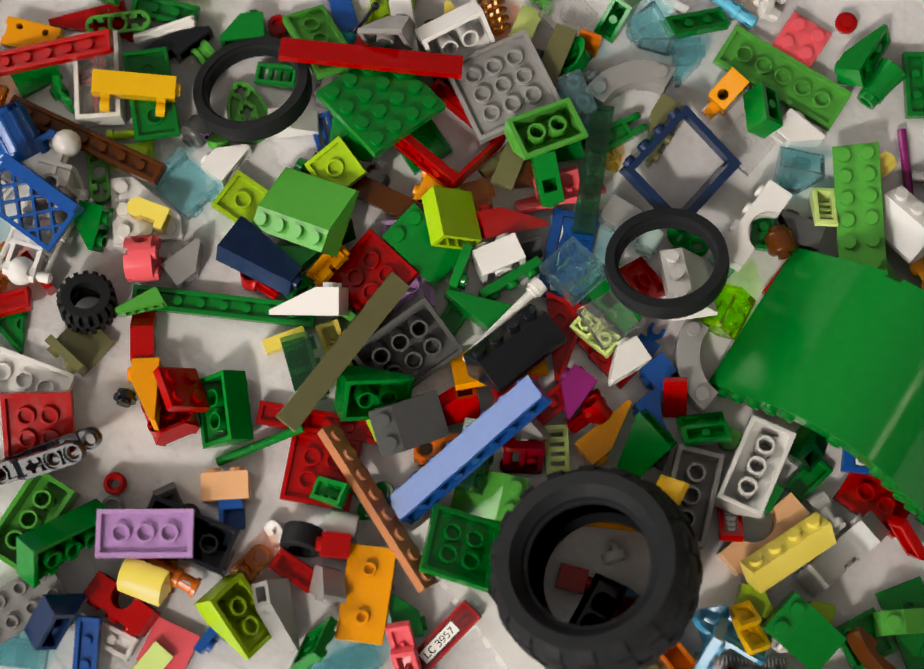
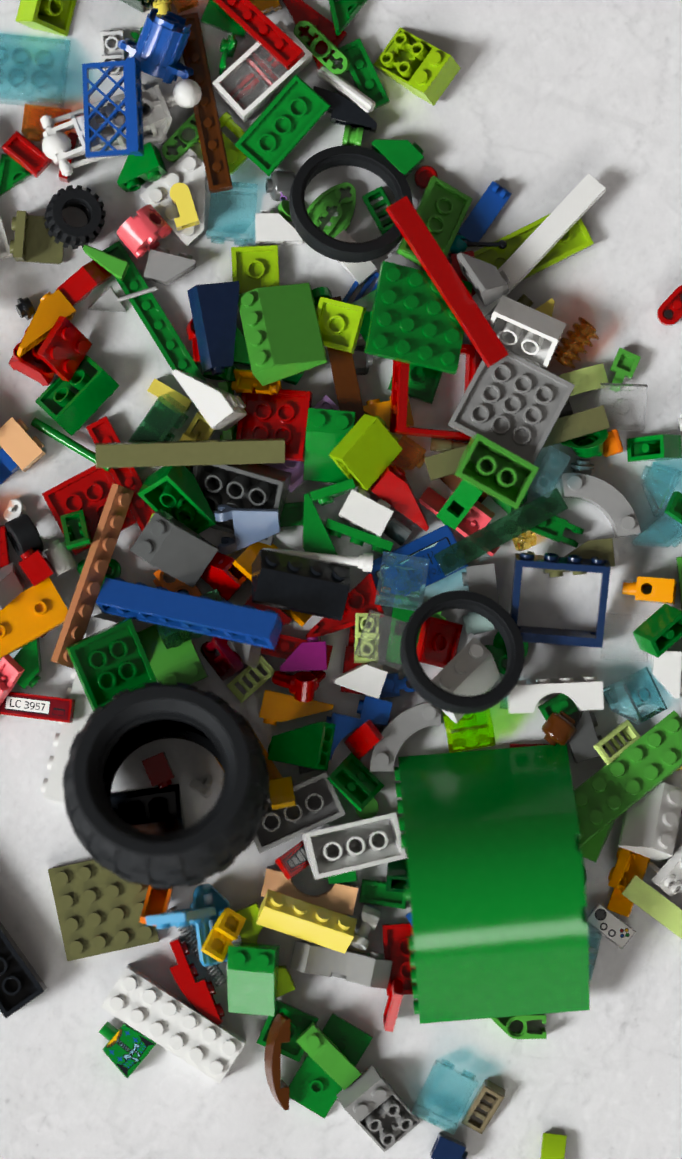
camera: 55 degrees right, 10 degrees up
yellow brick [91,69,181,117] -> none
none -> light grey piece [88,286,158,312]
none -> sand blue flag [215,504,281,554]

